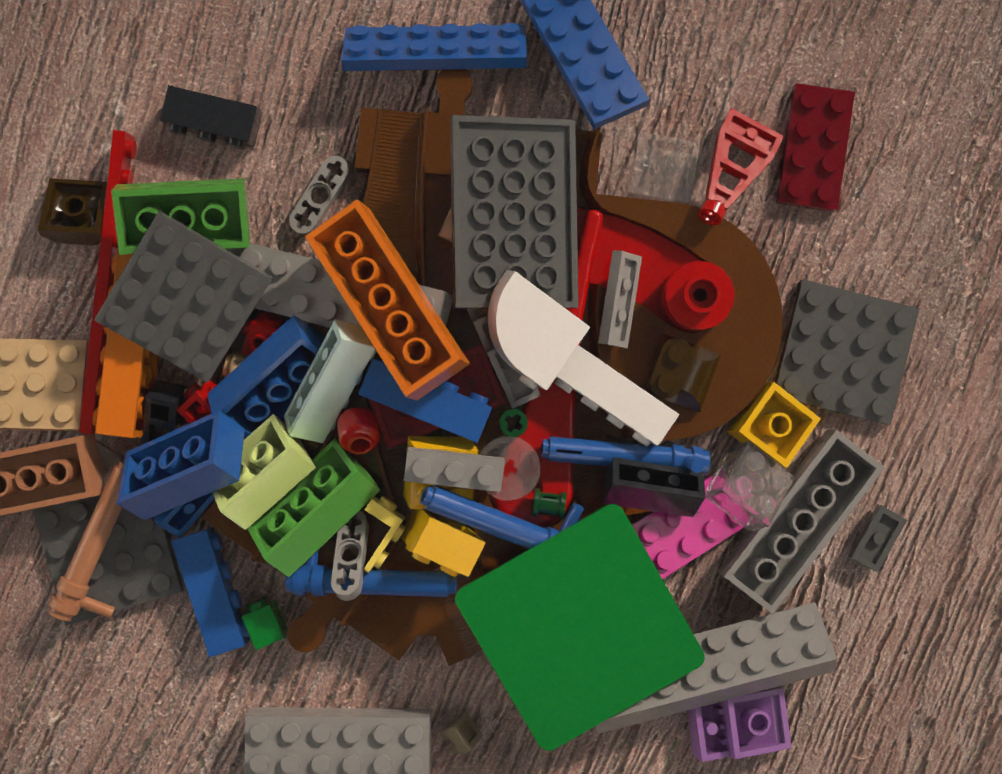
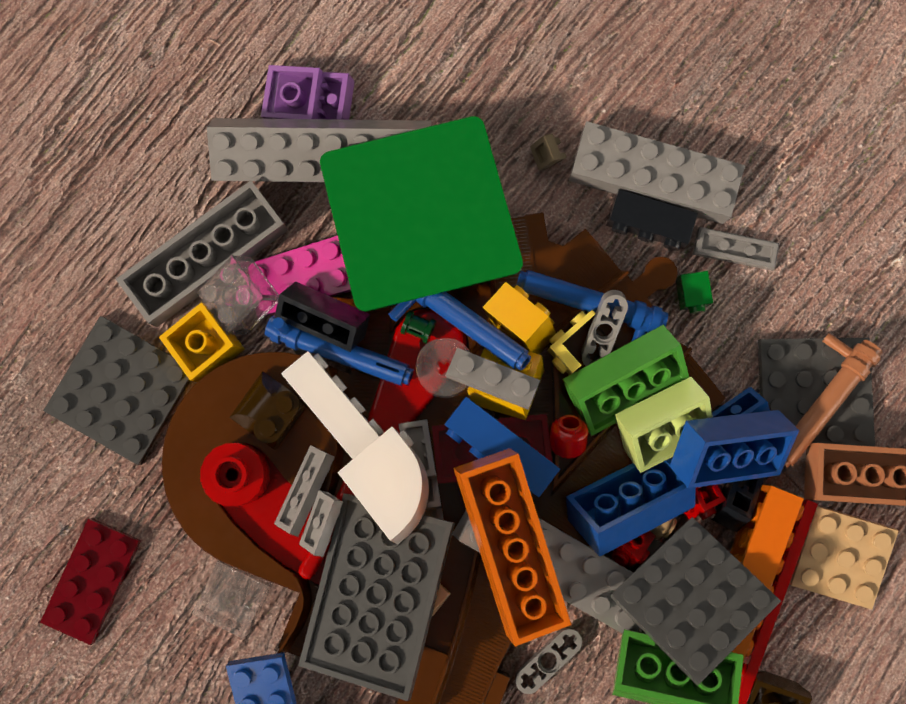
camera: 165 degrees left, 5 degrees down
blue brick [171,527,250,658] -> none
light aqua brick [284,320,376,443] -> none
dark green bush [500,409,528,437] -> none
plate [698,108,784,225] -> none
dark grey plate [848,504,907,573] -> none
none -> light grey plate [299,490,343,557]
none -> black brick [606,189,698,251]
none -> light grey tile [693,227,779,271]

